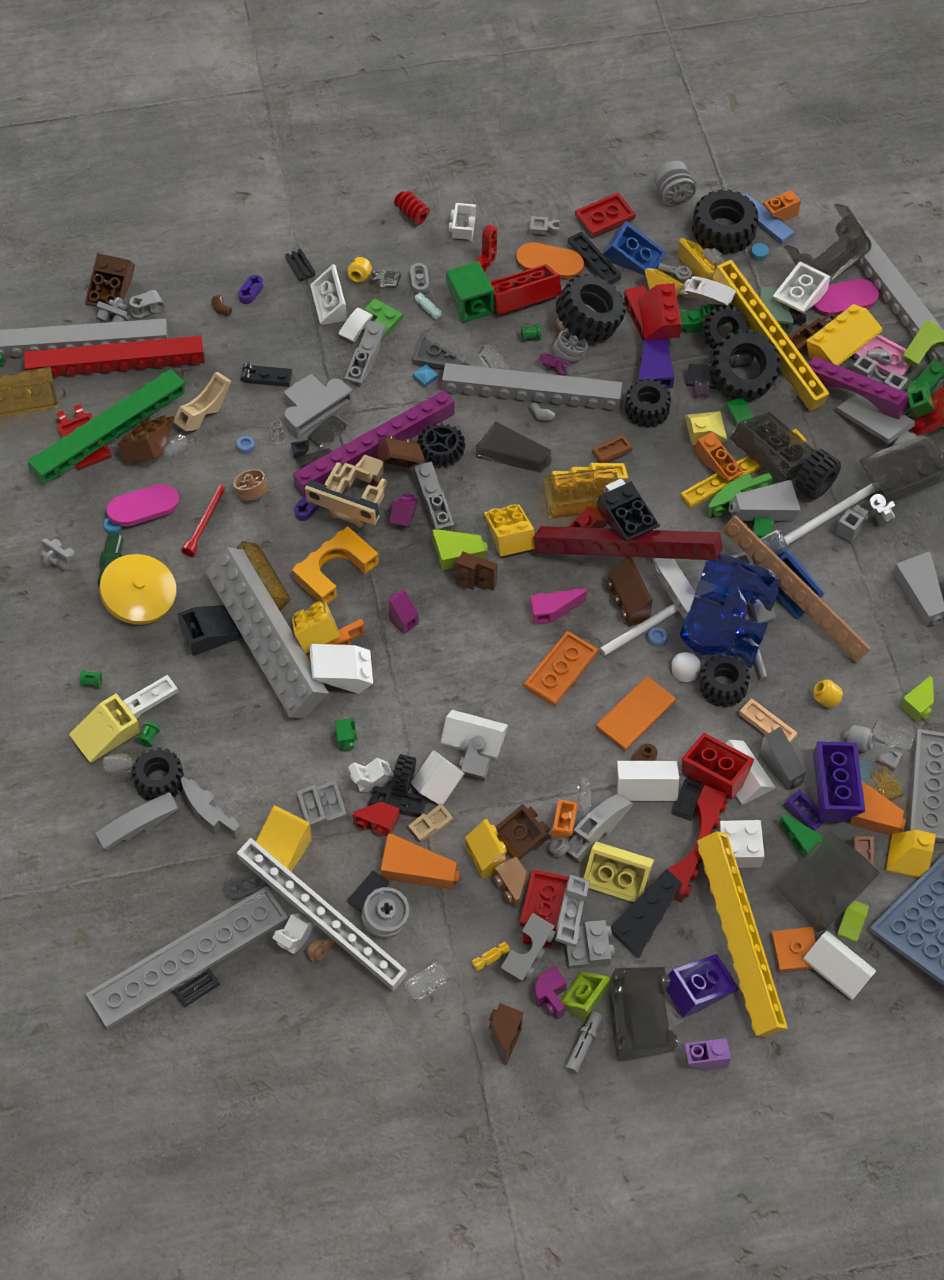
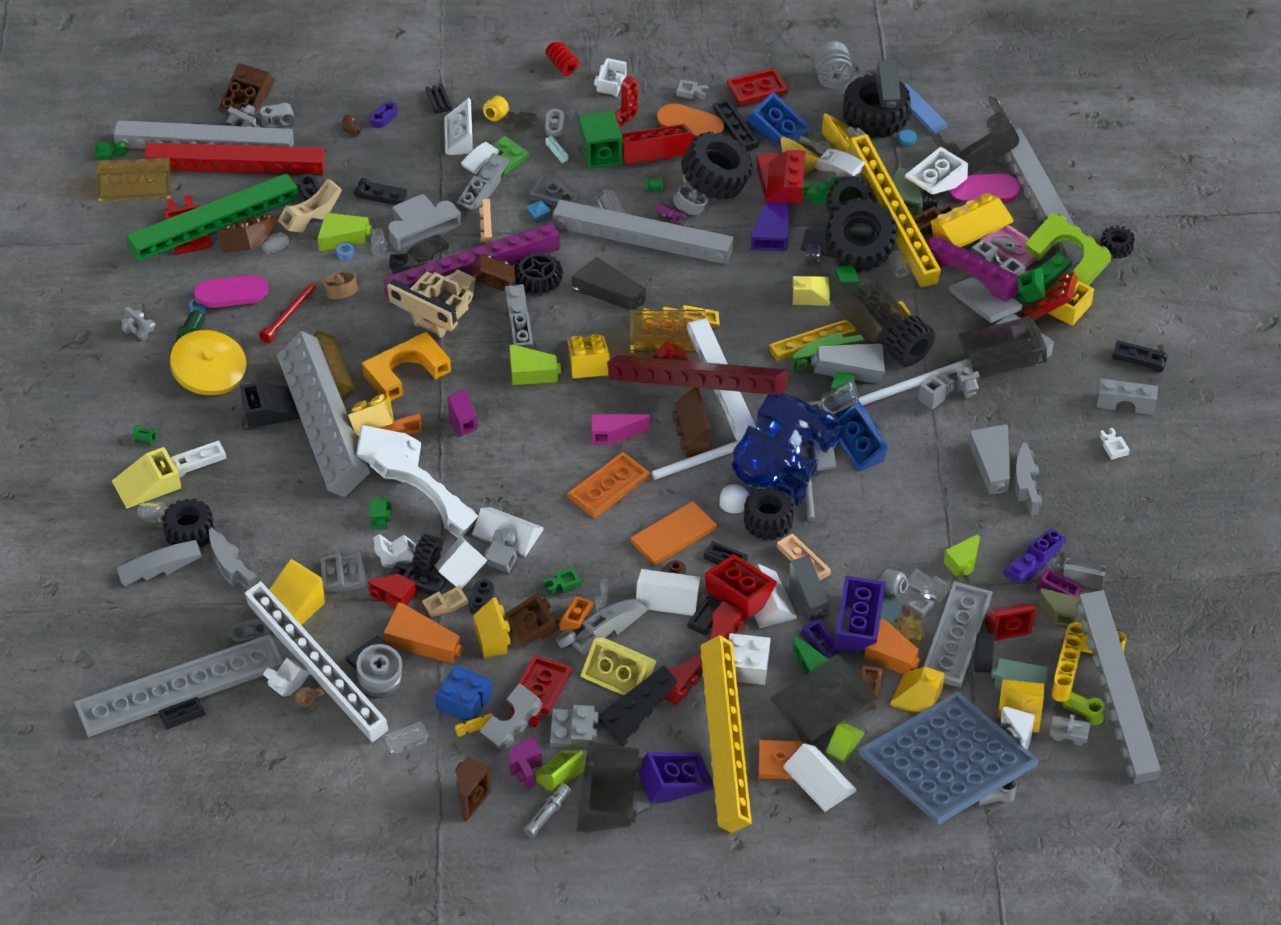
camera: 10 degrees right, 10 degrees down
green bush [136,721,160,747] -> none
dark purple beam [294,494,320,521] -> none
magenta slope [390,493,419,526] -> none
reddish brown plate [453,551,497,591] -> none
medium nougat slope [493,857,527,909] -> none
light grey arm [530,403,555,421] -> none
light grey slope [555,874,590,947] -> none
dark orange plate [592,435,633,463] -> none
black slope [596,481,660,541] -> none
black tyre [625,379,671,428] -> none
medium blue tile [648,627,667,647] -> none
medium lavender slope [684,1038,731,1070] -> none
orange slope [694,432,744,482] -> none
medium nougat plate [721,515,871,663] -> none
orange slope [763,190,801,221] -> none
yellow head [813,679,843,708] -> none
none -> black plate [298,174,320,201]
none -> lime slope [318,213,372,251]
none -> white arch [370,442,478,538]
none -> blue piece [435,665,492,721]
none -> black plate [469,579,494,614]
none -> light nougat plate [479,199,492,244]
none -> green plate [543,567,581,595]
none -> black tile [703,541,748,565]
none -> dark grey slope [875,60,901,108]

